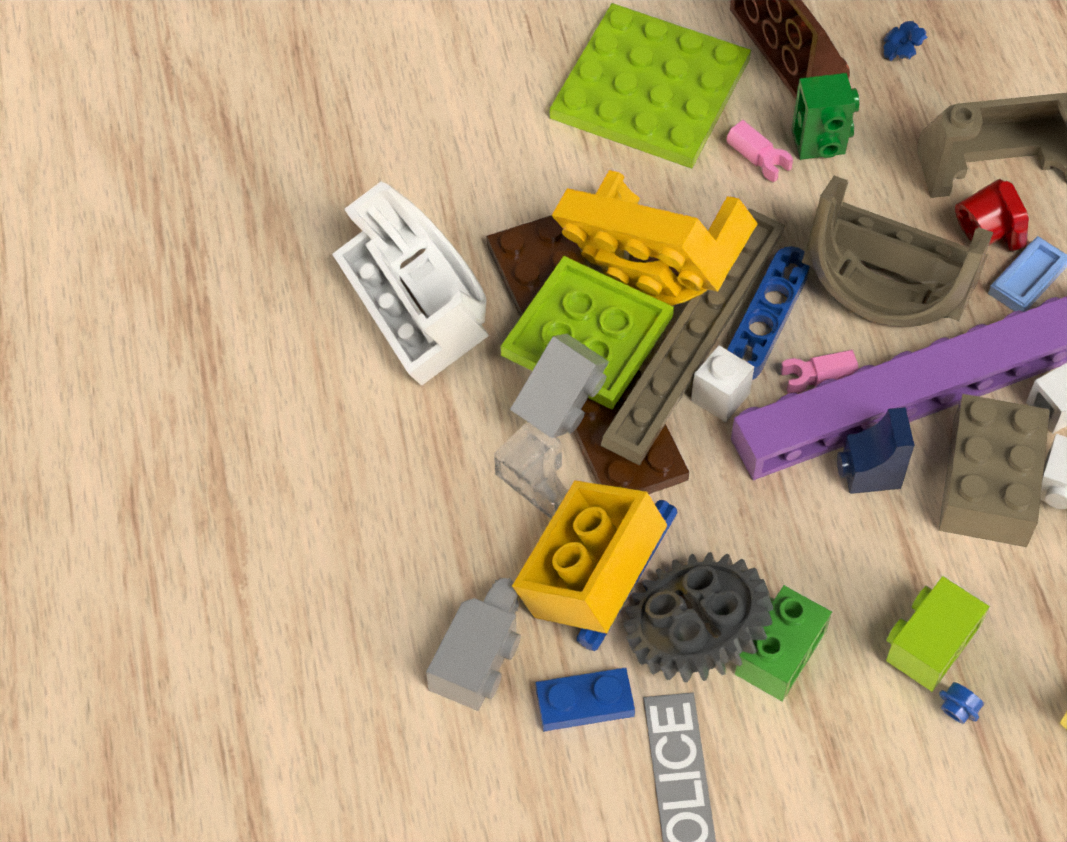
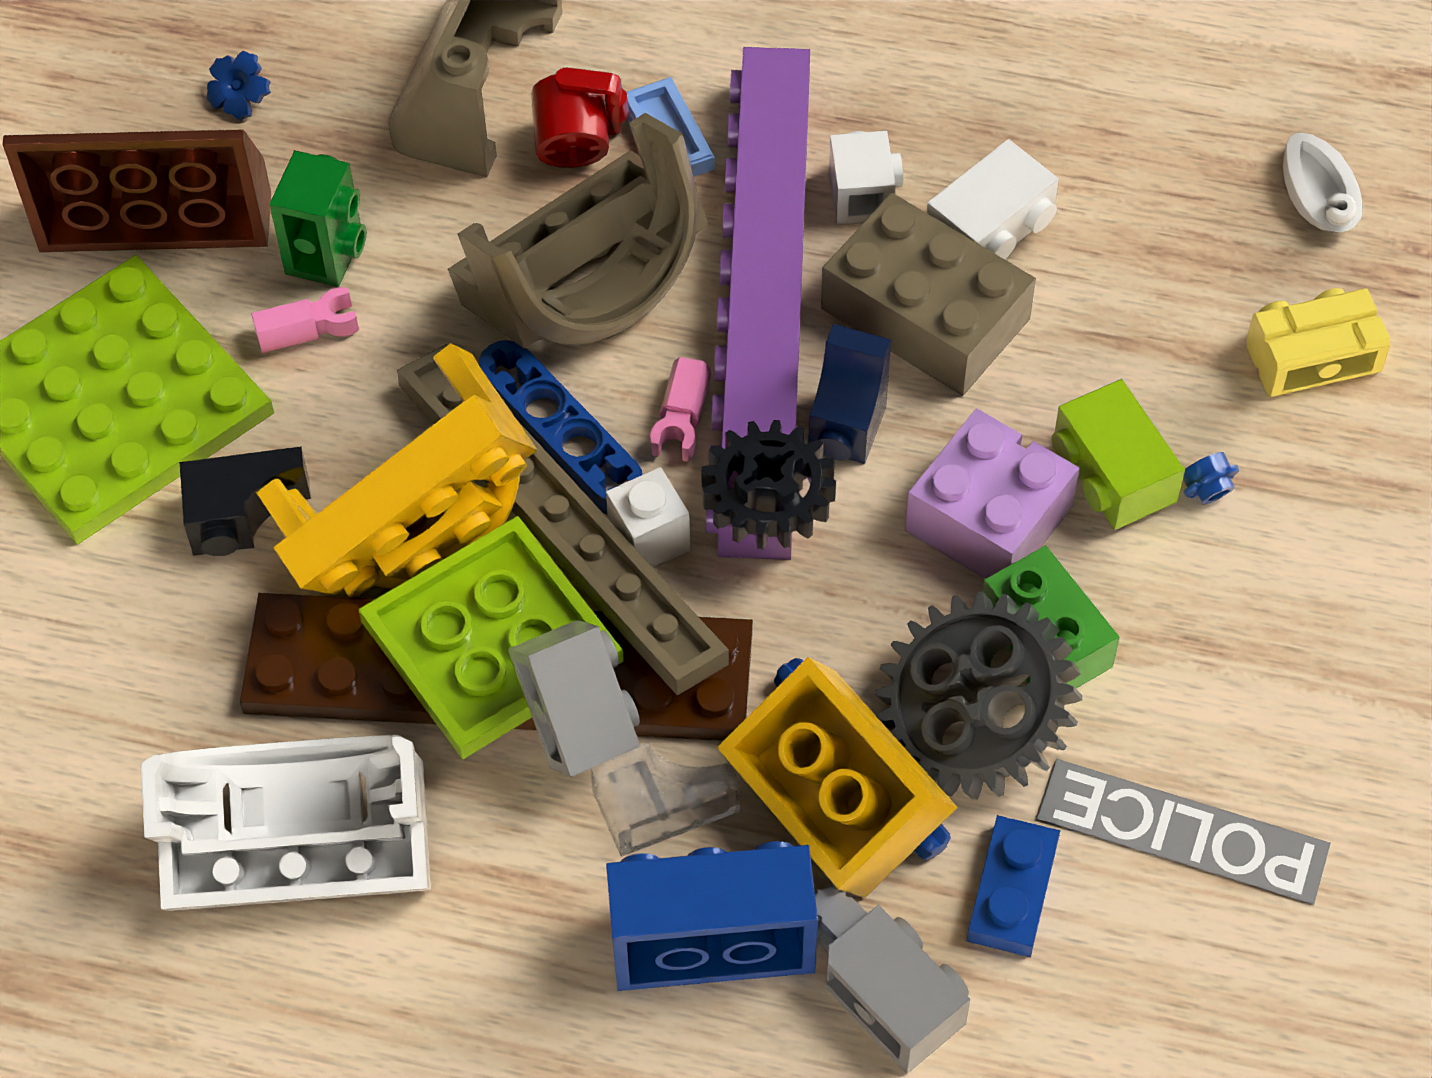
camera: 65 degrees left, 0 degrees up
none -> black arch [179,446,311,556]
none -> blue brick [606,841,818,991]
none -> black gear [701,420,836,549]
none -> lavender piece [905,408,1080,579]

